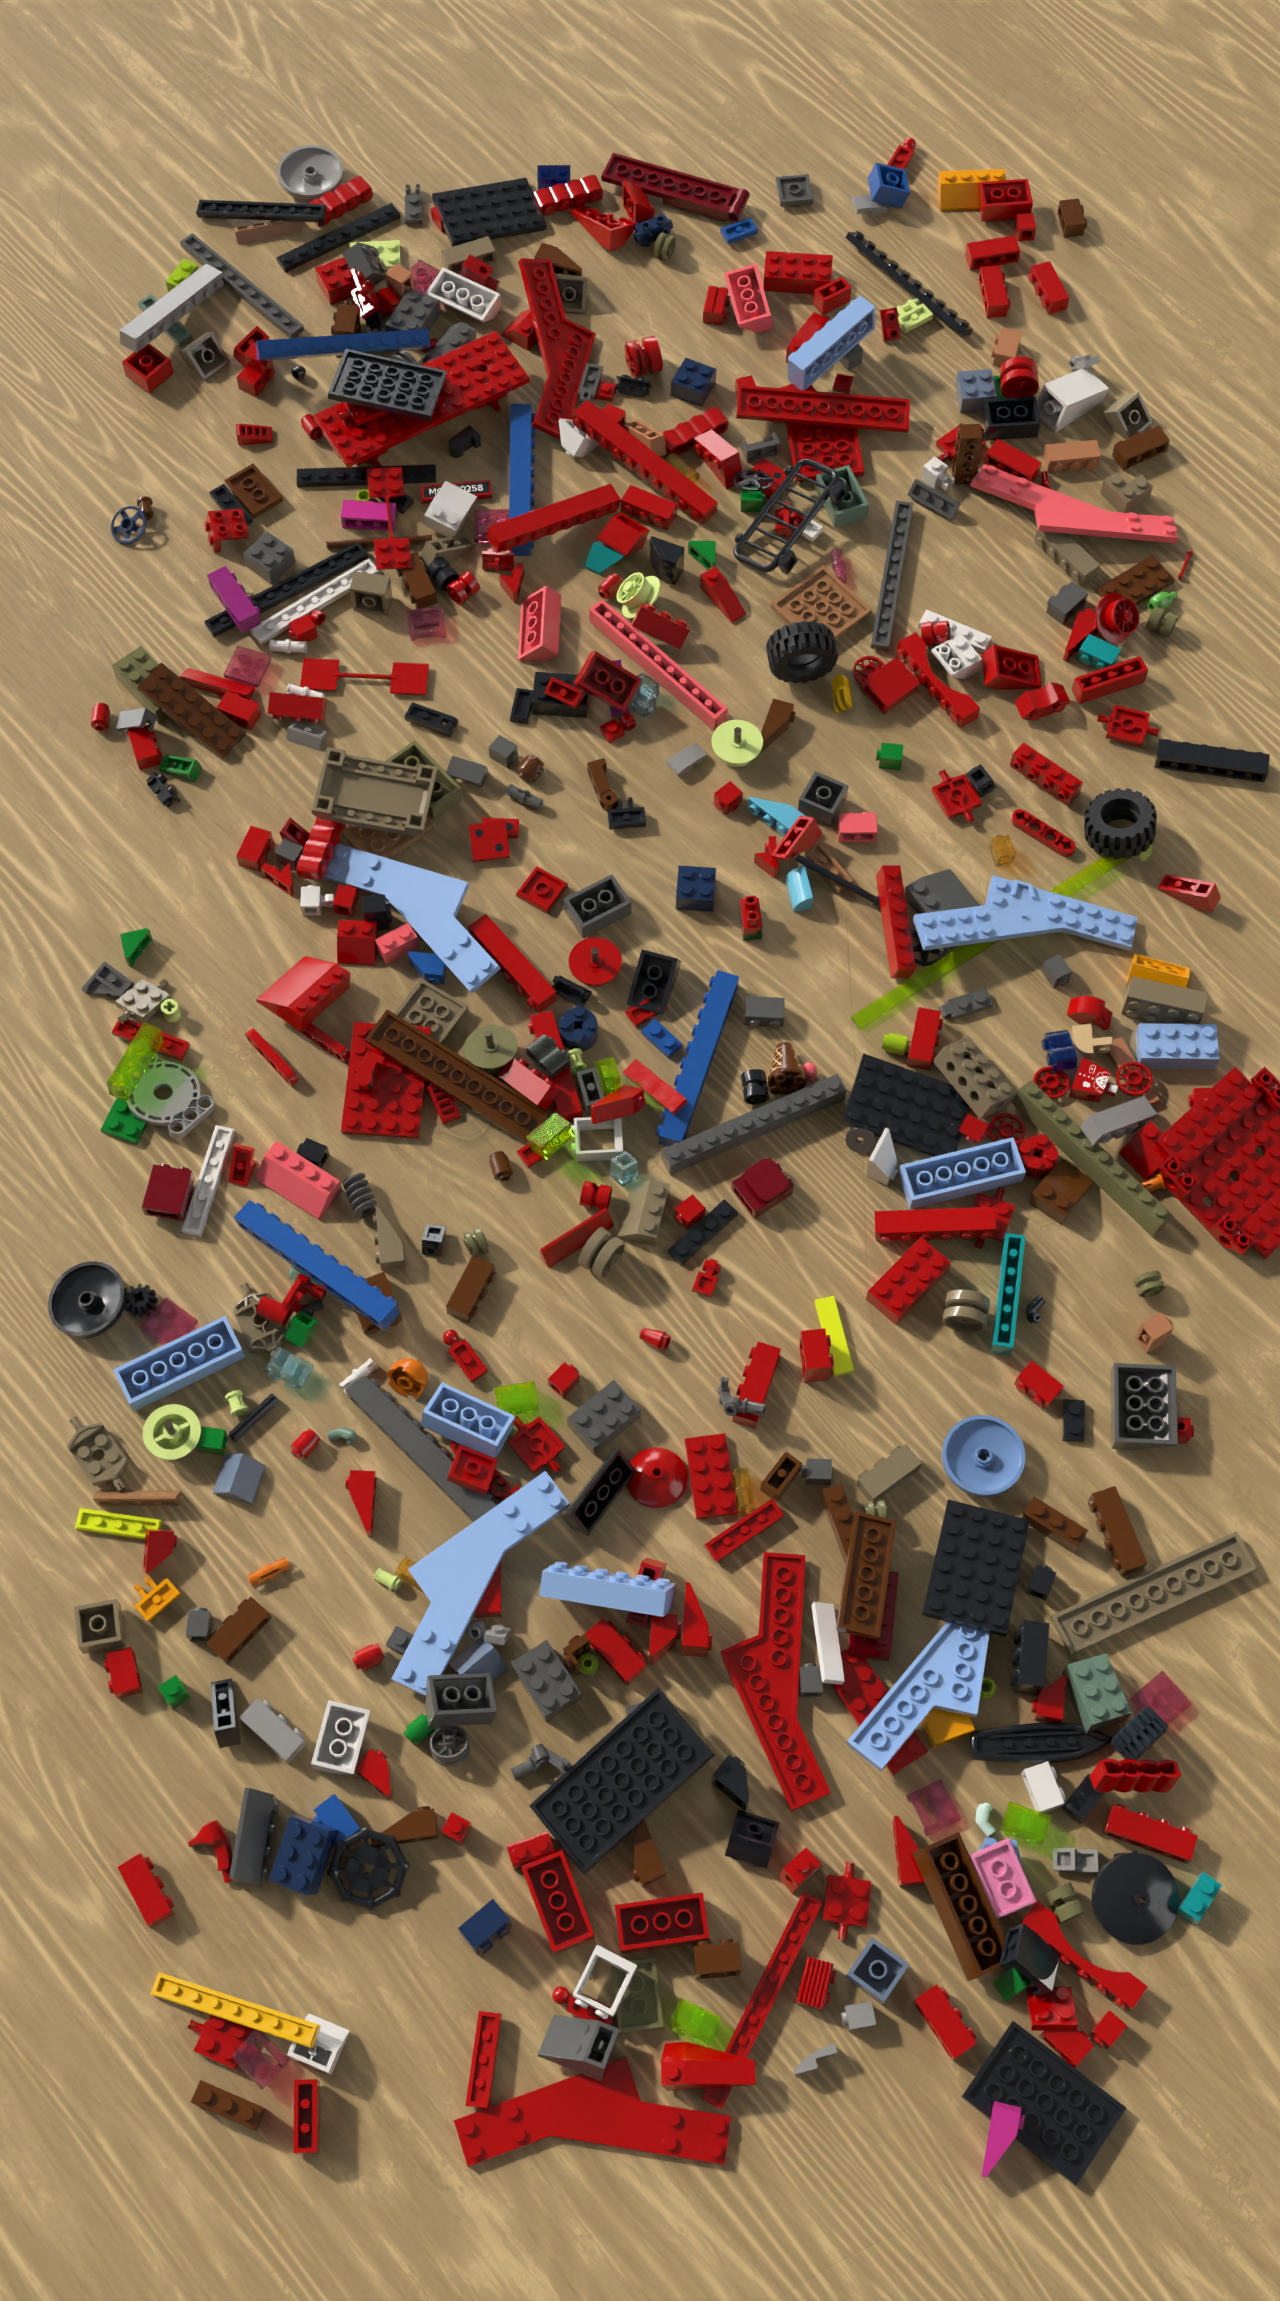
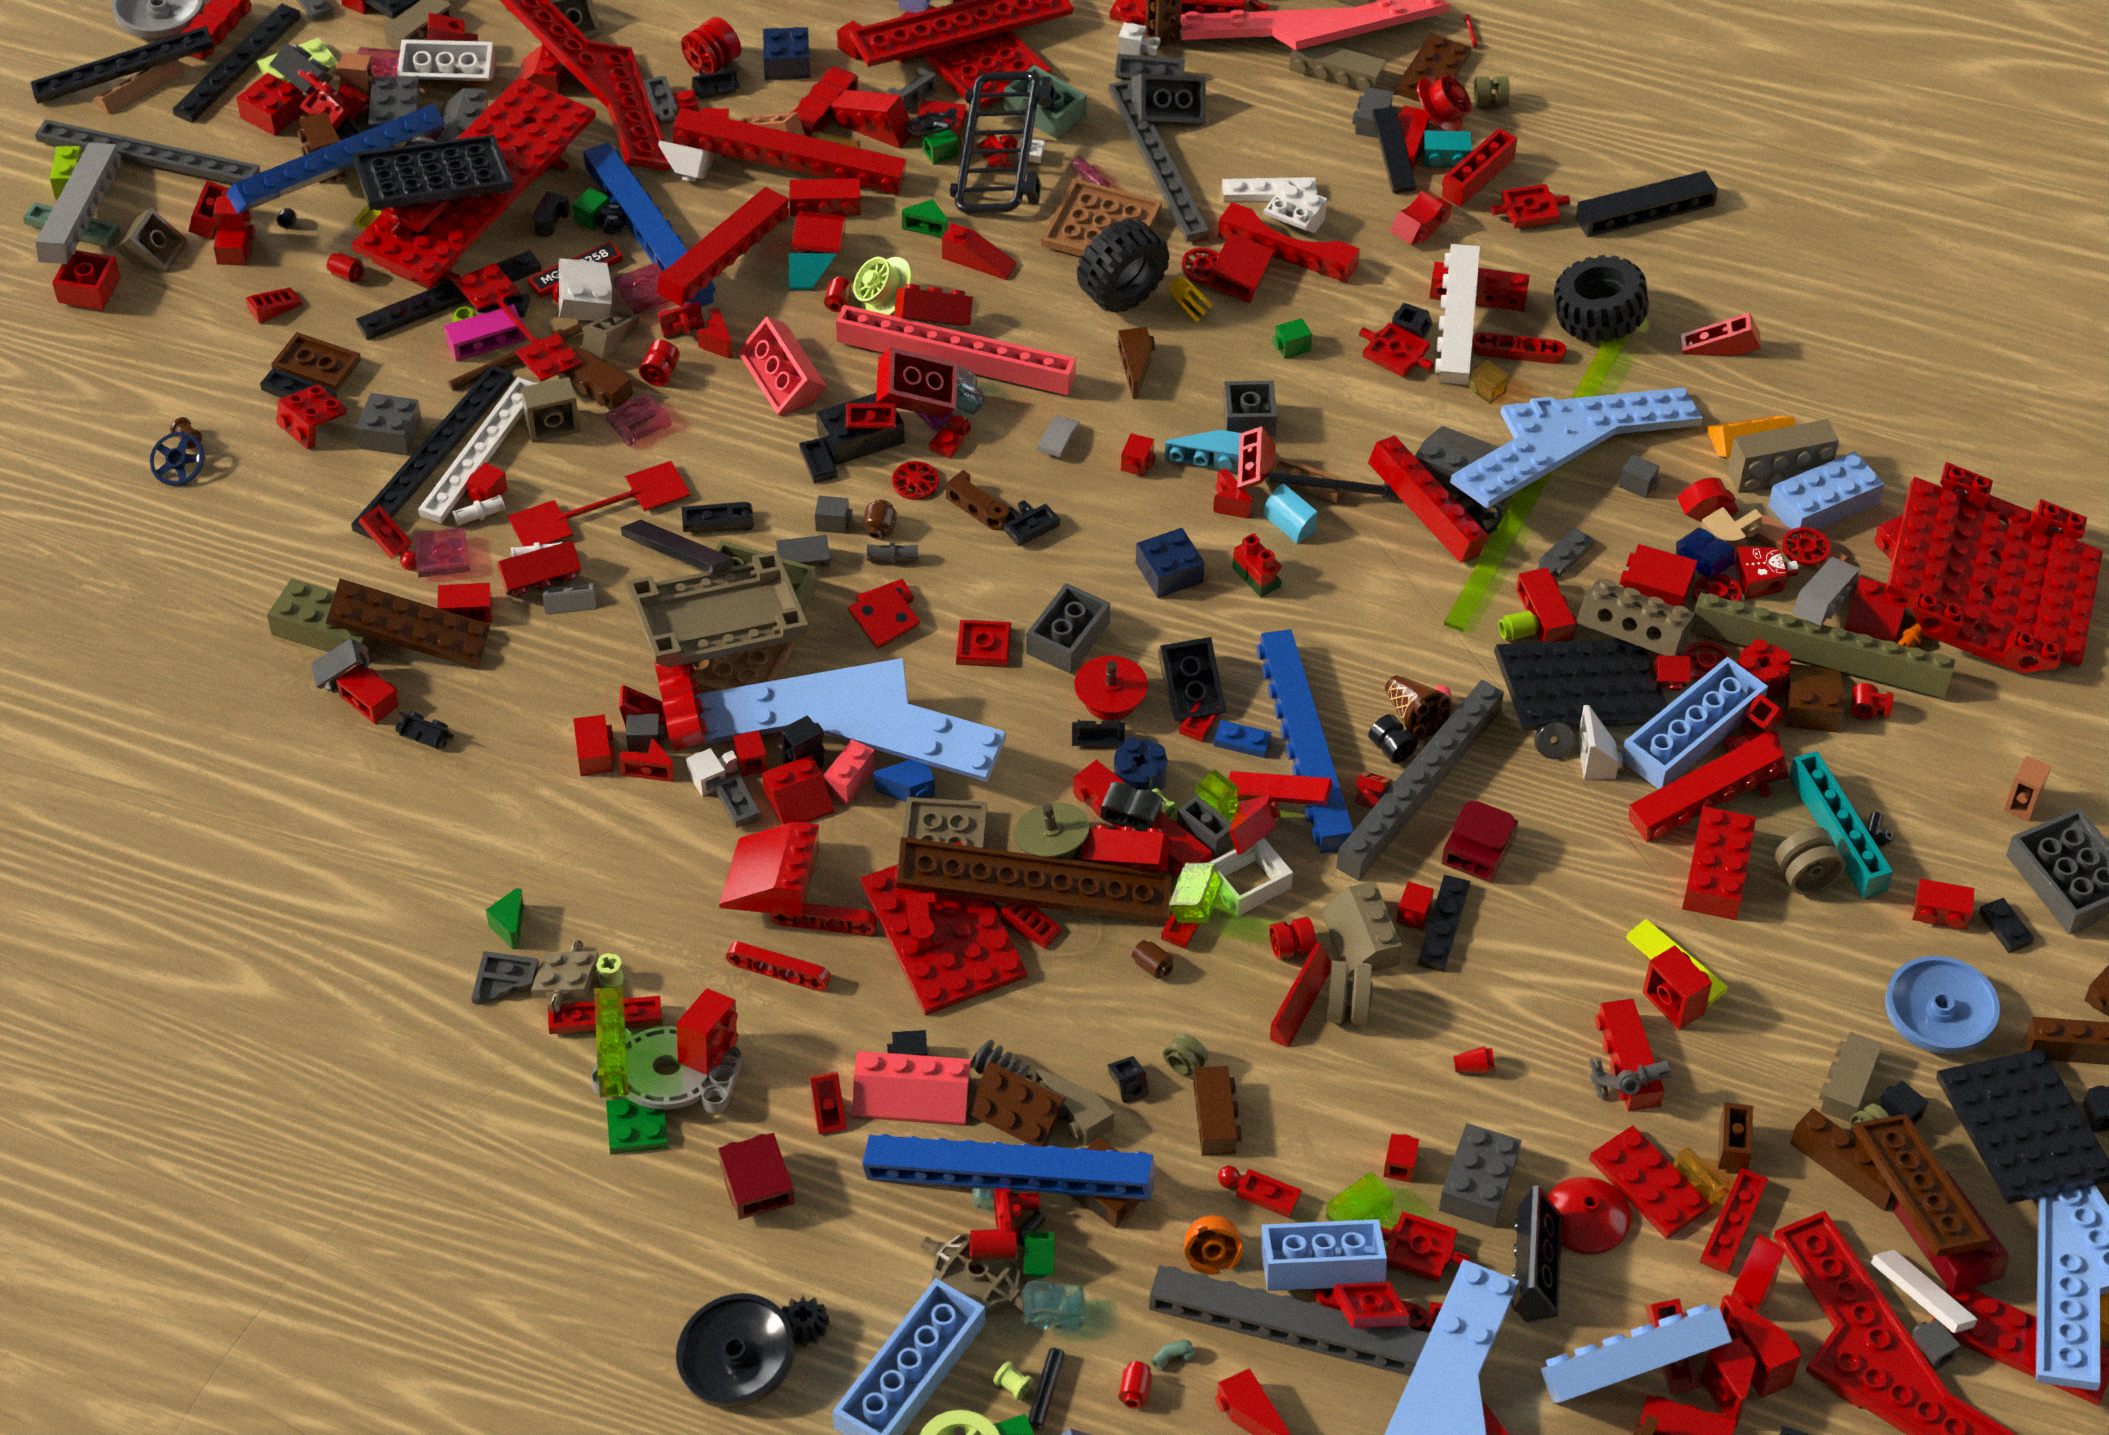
camera: 30 degrees left, 15 degrees down
red brick [91,703,111,731] -> none
clear pink plate [140,1297,198,1346] -> none
green slope [159,754,202,782] -> none
red slope [180,668,255,700] -> none
white tile [181,1125,235,1237] -> none
magenta brick [207,566,261,633] -> none
red hinge [310,610,326,626] -> none
white pin [339,1358,378,1394] -> none
black wheel [427,557,460,591] -> none
red brick [468,914,557,1013] -> none
clear light blue brick [610,1151,638,1187] -> none
black slope [650,536,684,585] -> none
red plate [692,1259,721,1298] -> none
yellowish green piece [711,720,763,767] -> none
dark grey brick [745,996,785,1028] -> none
dark grey brick [802,1458,832,1485] -> none
coral brick [838,812,877,842] -> none
red wheel [921,621,951,646] -> none
red slope [981,644,1042,690] -> none
olive wheel [1133,1271,1166,1298] -> none
bright green plant [1147,591,1177,612] -> none
none -> red plate [358,505,421,571]
none -> green brick [572,188,609,230]
none -> black gear [596,204,626,234]
none -> black tile [620,519,734,574]
none -> red brick [676,988,739,1075]
none -> dark grey plate [714,774,761,828]
none -> red wheel [892,461,939,500]
none -> reddish brown plate [967,1061,1066,1147]
none -> dark grey slope [1131,74,1206,123]
none -> red slope [1355,771,1392,809]
none -> black tile [1372,107,1416,193]
none -> white brick [1435,244,1480,385]
none -> red brick [1619,544,1698,606]
none -> red slope [1731,1234,1786,1314]
none -> red brick [1744,693,1786,732]
none -> red piece [1851,683,1894,720]
none -> black brick [1880,1080,1929,1125]

